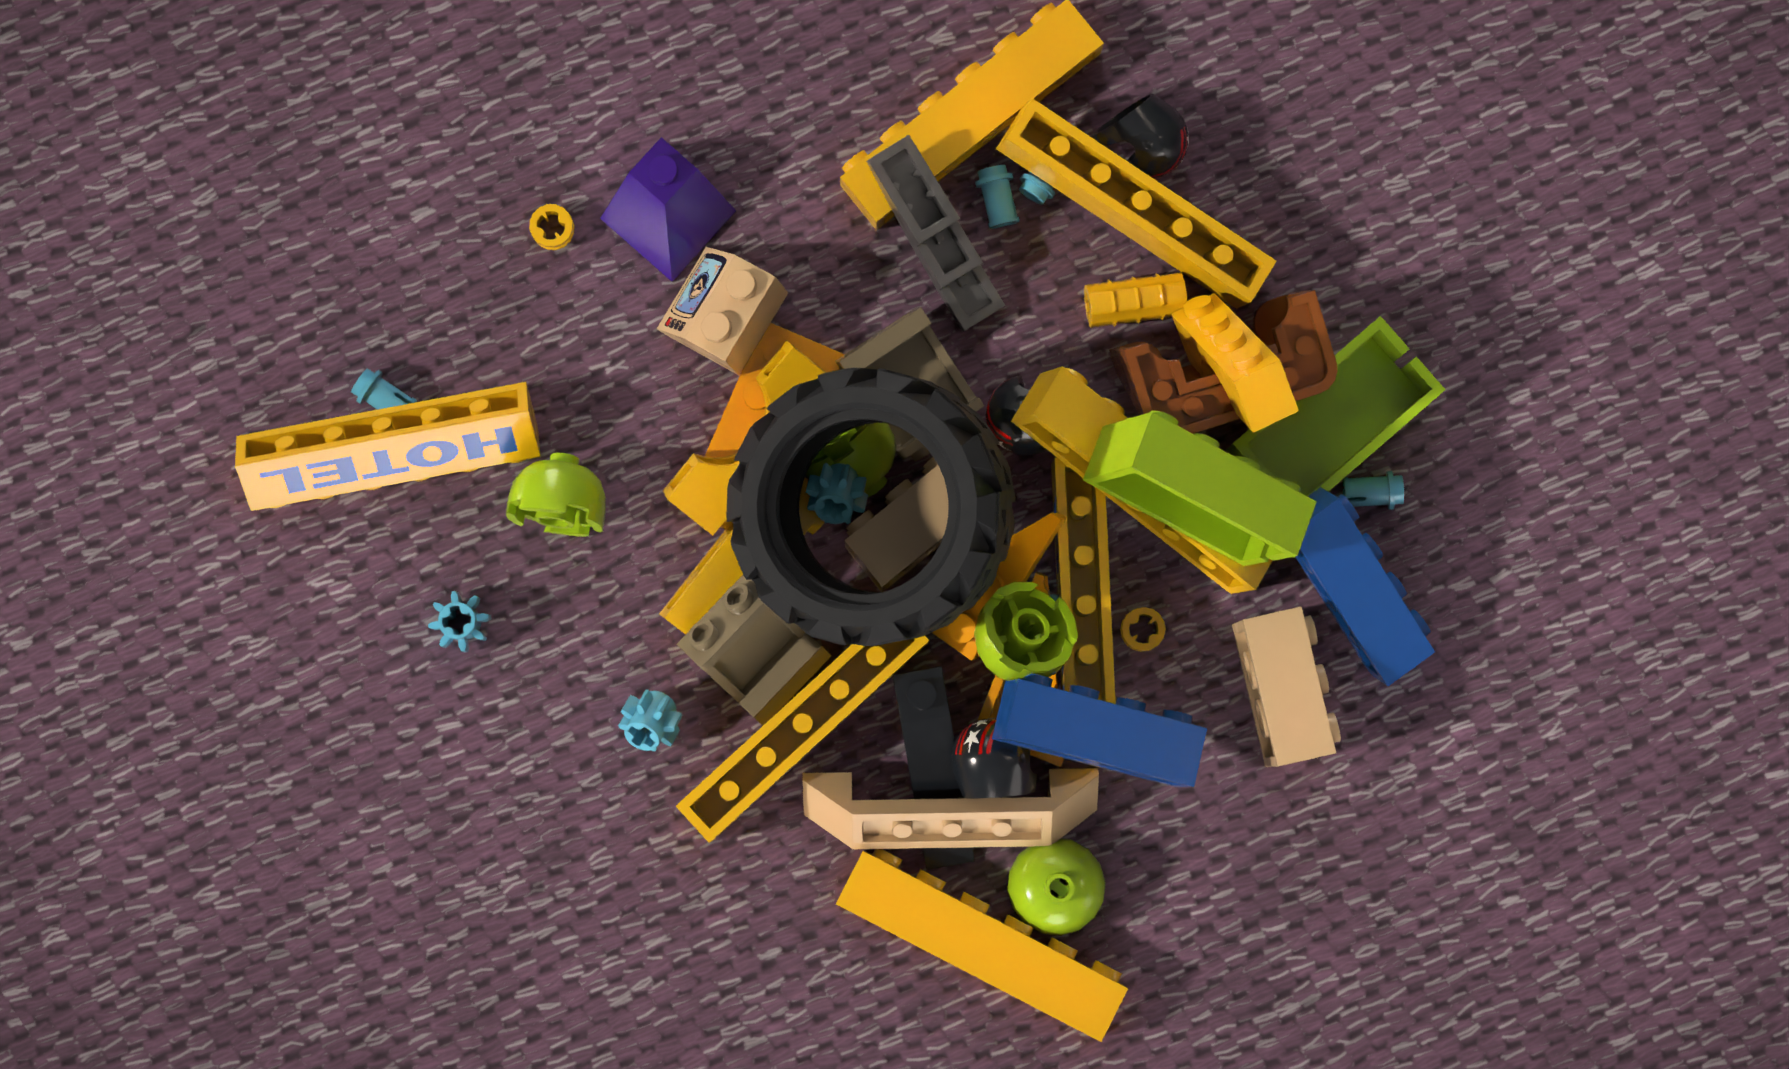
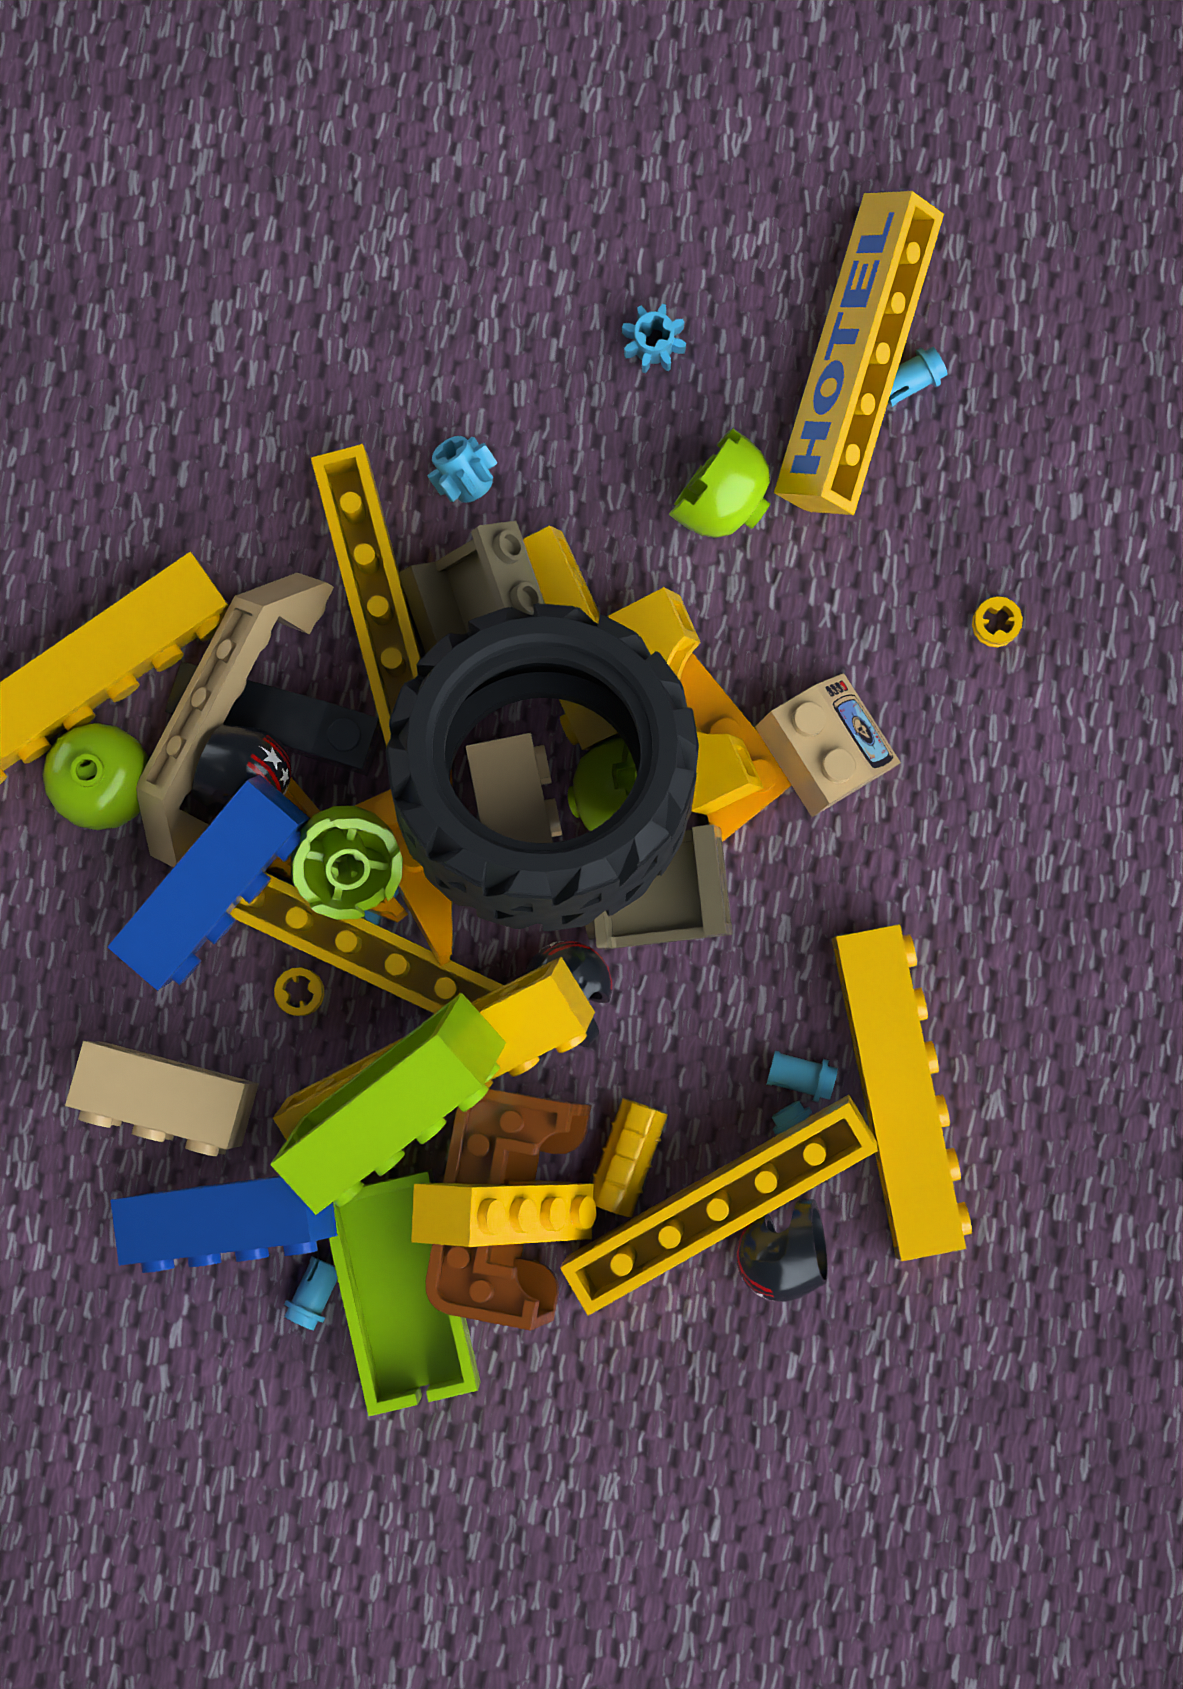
camera: 125 degrees right, 0 degrees up
dark purple slope [600,137,736,282] -> none
medium azure gear [806,463,868,524] -> none
flat silver slope [866,135,1006,332] -> none

